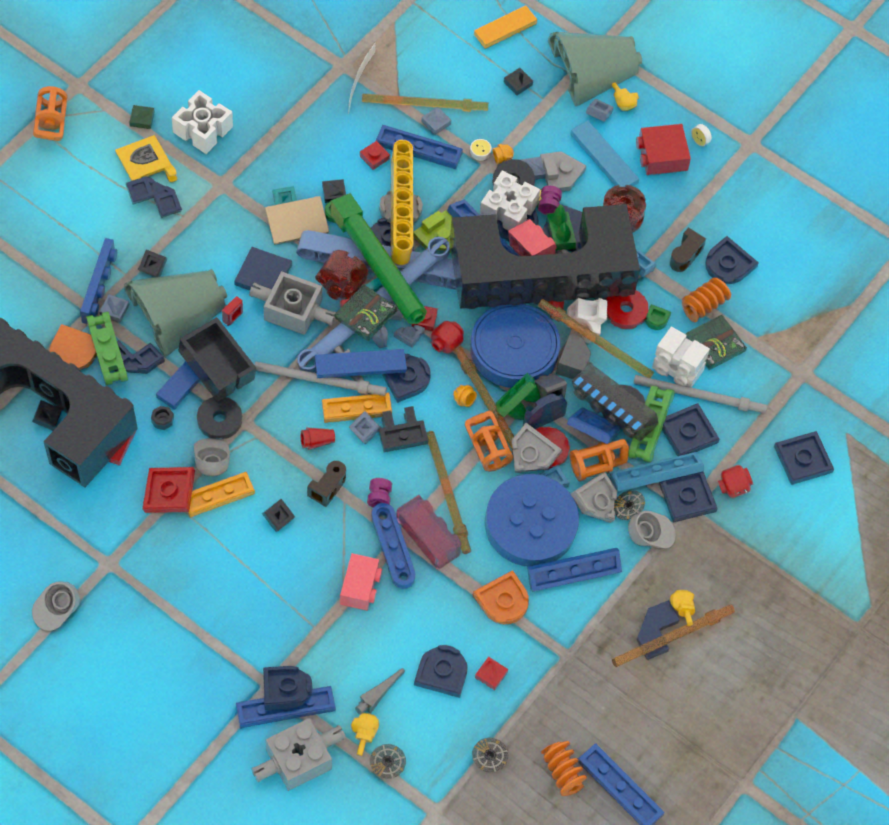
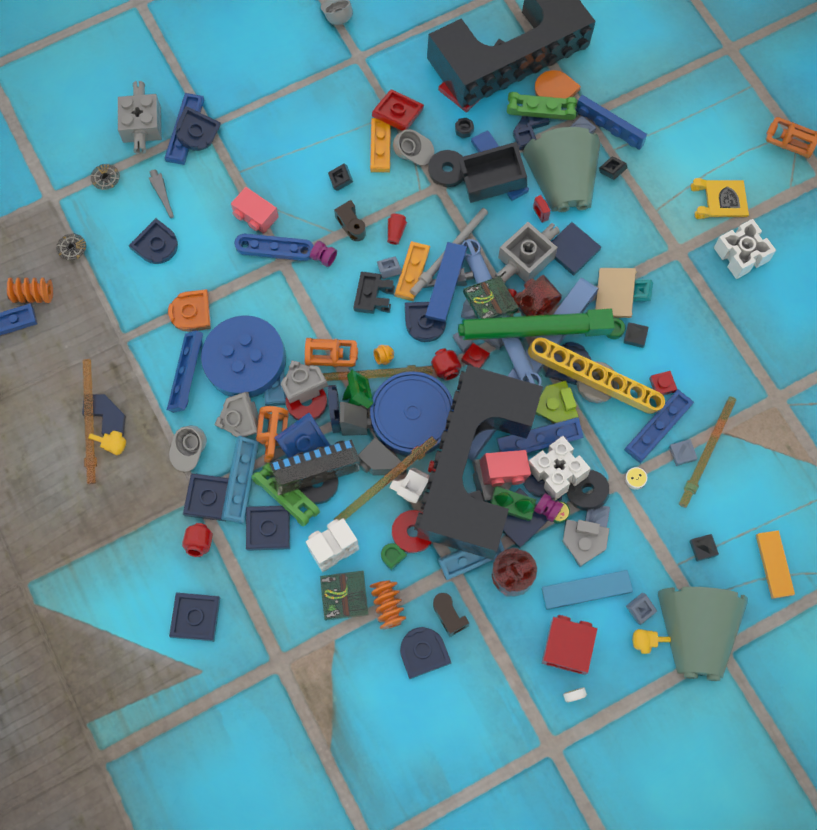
camera: 120 degrees right, 10 degrees up
dark blue tile [126,176,182,218] -> none
dark green tile [129,105,155,129] -> none
white sticker [348,43,376,114] -> none
yellow piece [351,713,379,756] -> none
clear pink brick [396,495,462,570] -> none
clear orange bar [427,431,471,554] -> none
red tile [475,656,508,691] -> none
light orange plate [492,144,514,164] -> none
clear smoke piece [614,490,645,520] -> none
light grey bar [633,375,767,413] -> none

